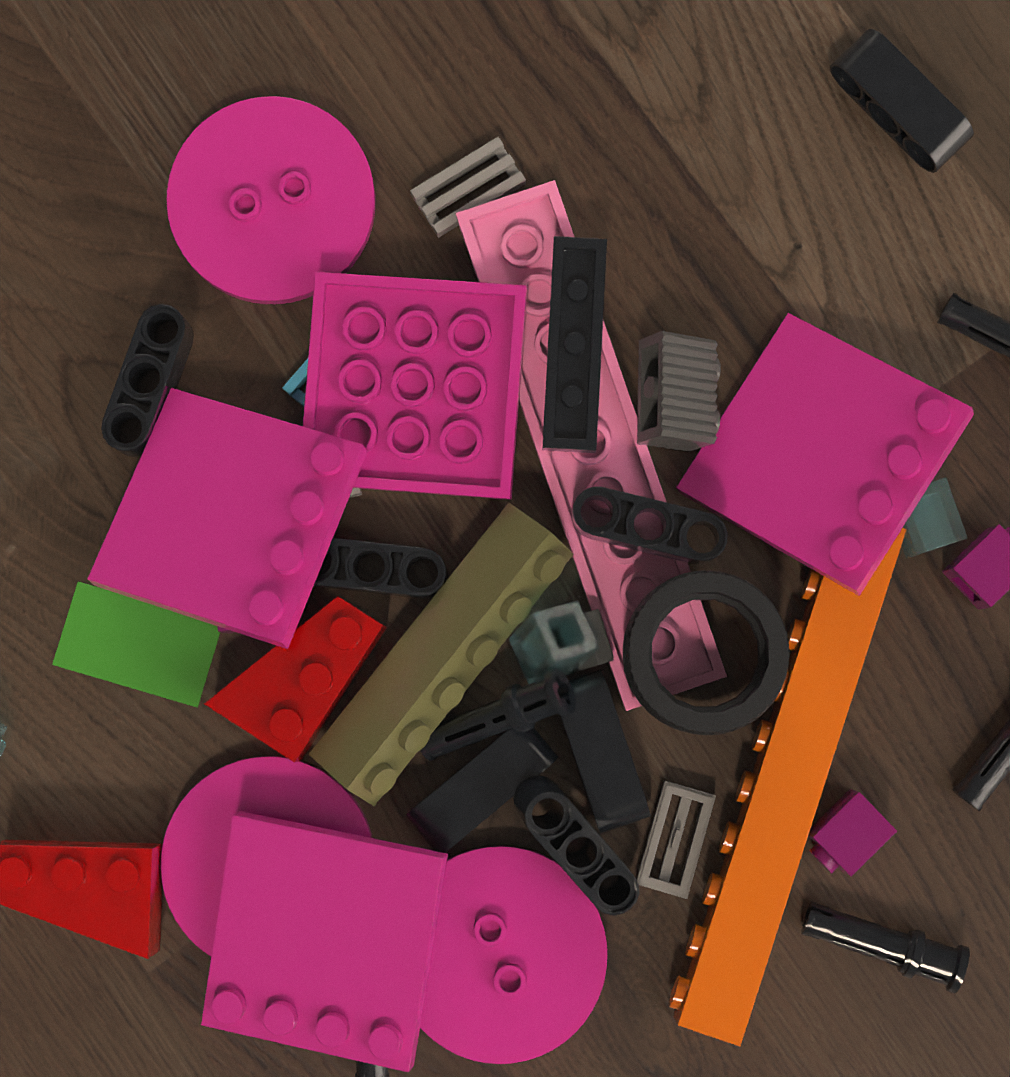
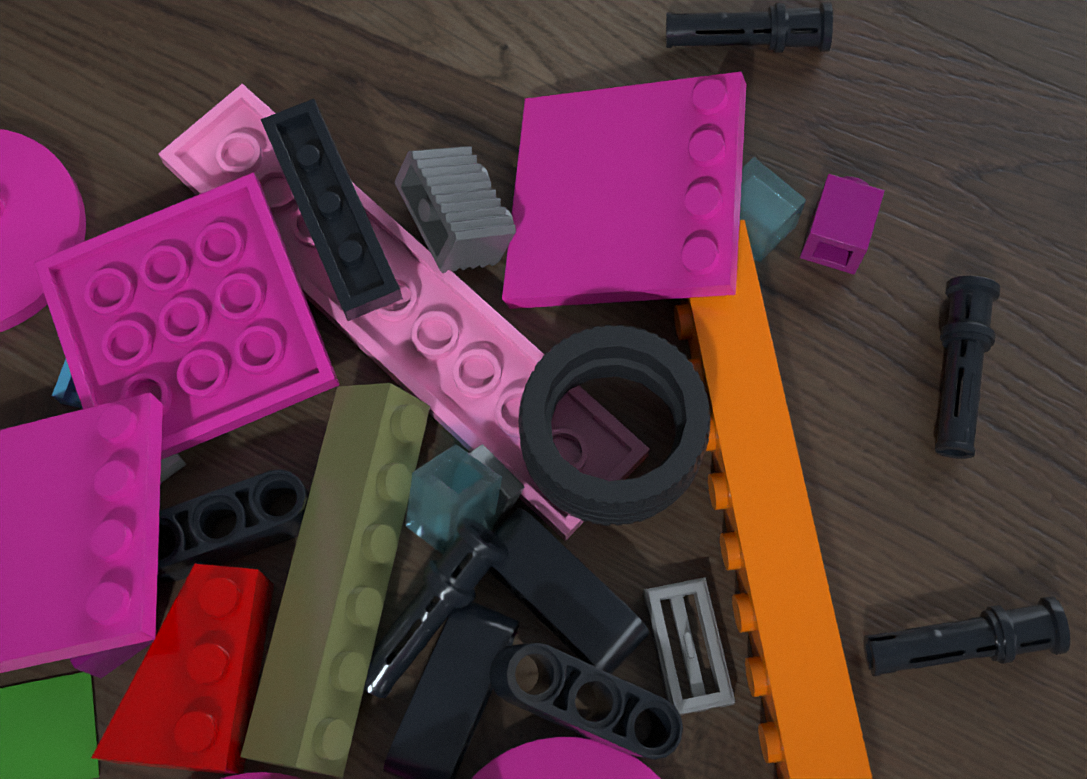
camera: 30 degrees left, 15 degrees down
light grey tile [410,136,526,238] -> none
black beam [571,487,728,564] -> none
magenta brick [808,789,897,877] -> none

